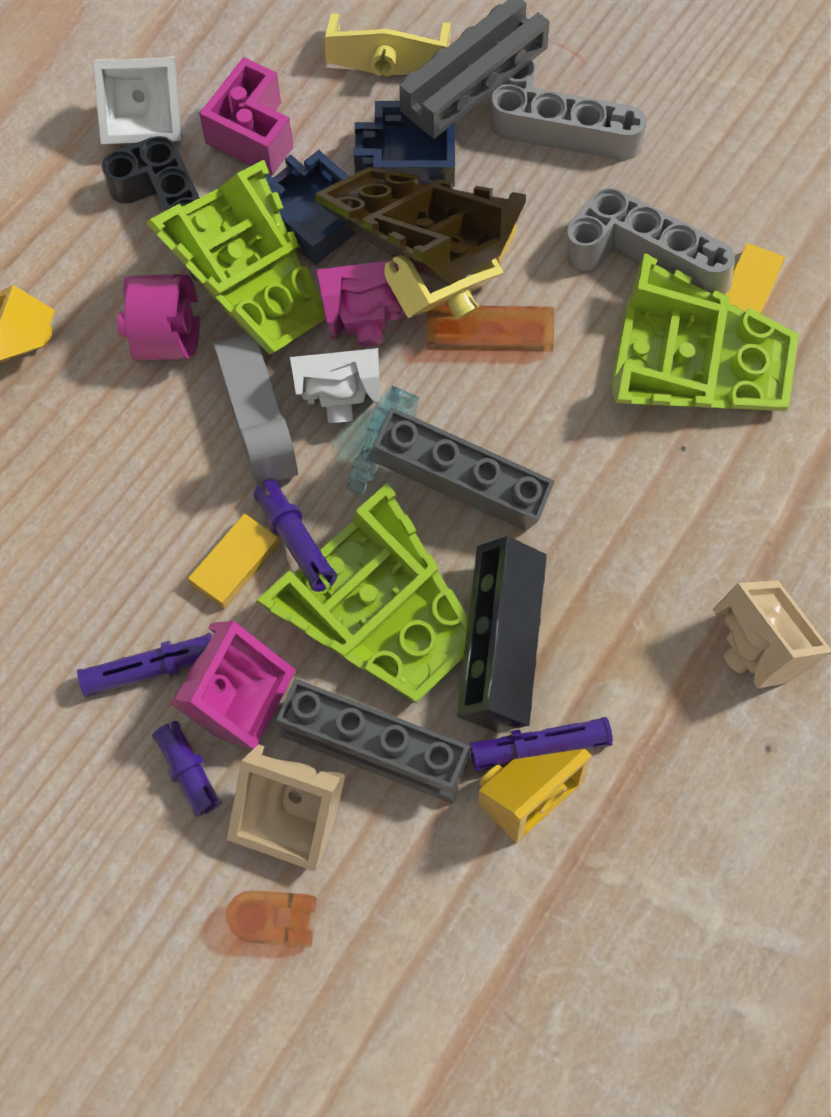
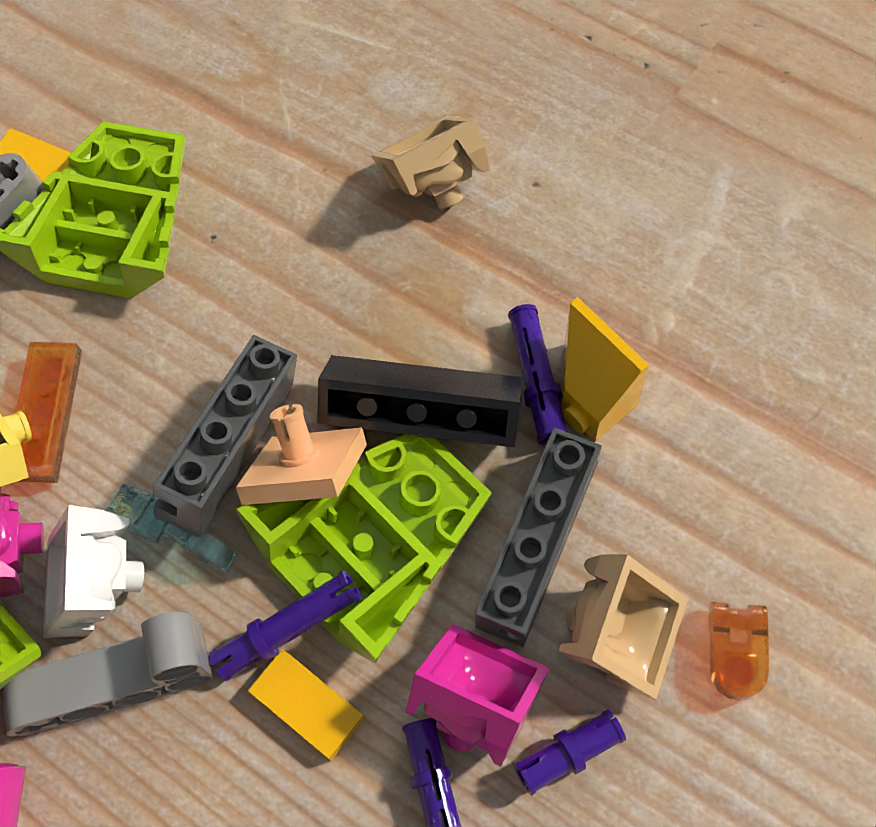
camera: 85 degrees left, 0 degrees up
none -> light nougat tile [235,404,367,505]

